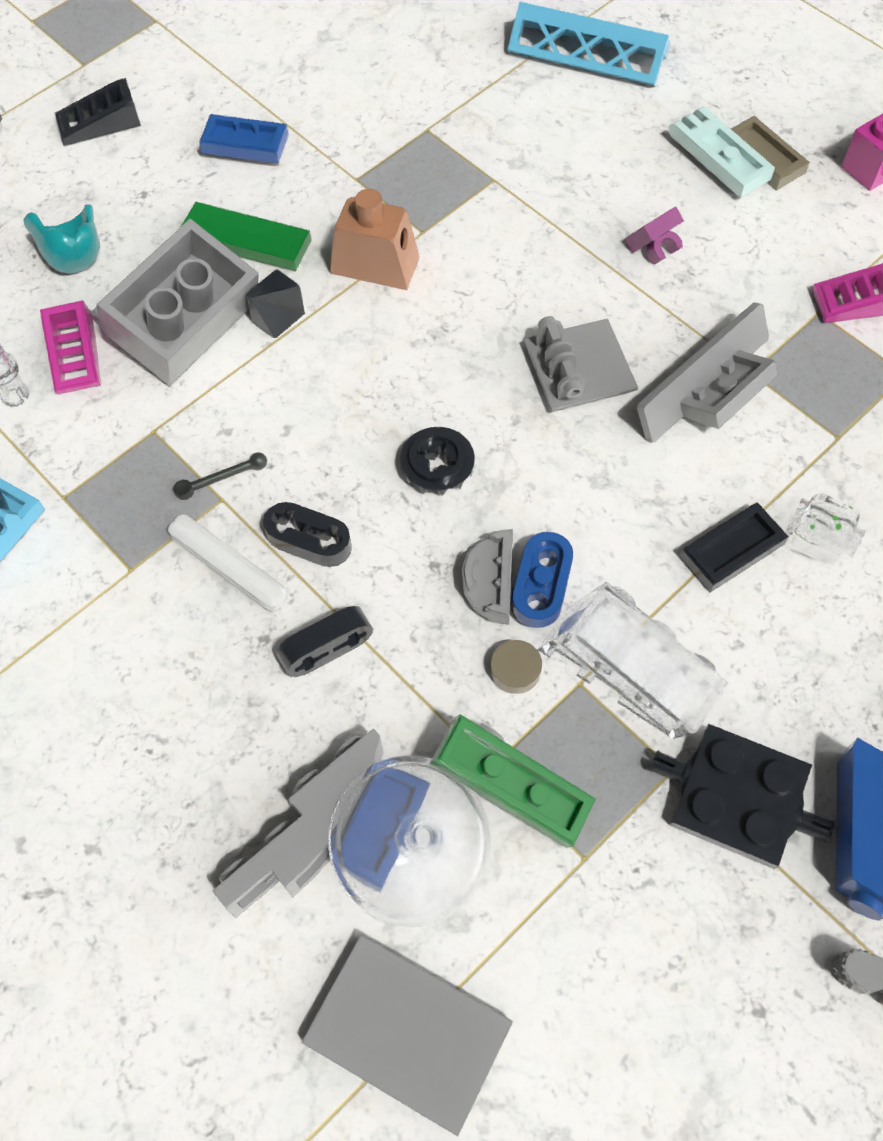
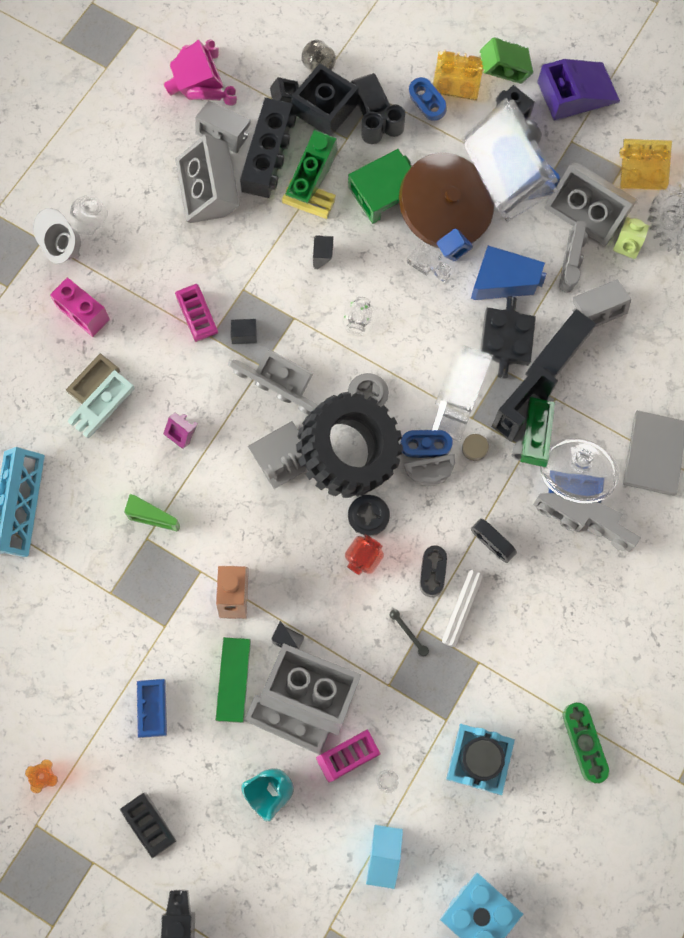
camera: 110 degrees left, 10 degrees up
black tile [679,502,789,593] -> none
none -> clear orange plate [25,759,58,793]
none -> bright green slope [124,494,180,532]
none -> black slope [231,319,257,344]
none -> black tyre [296,392,403,498]
none -> clear red head [344,534,384,575]
none -> light grey gear [348,373,389,407]
none -> black panel [491,365,558,442]
none -> black slope [525,309,596,377]
none -> light grey hinge [572,279,631,327]

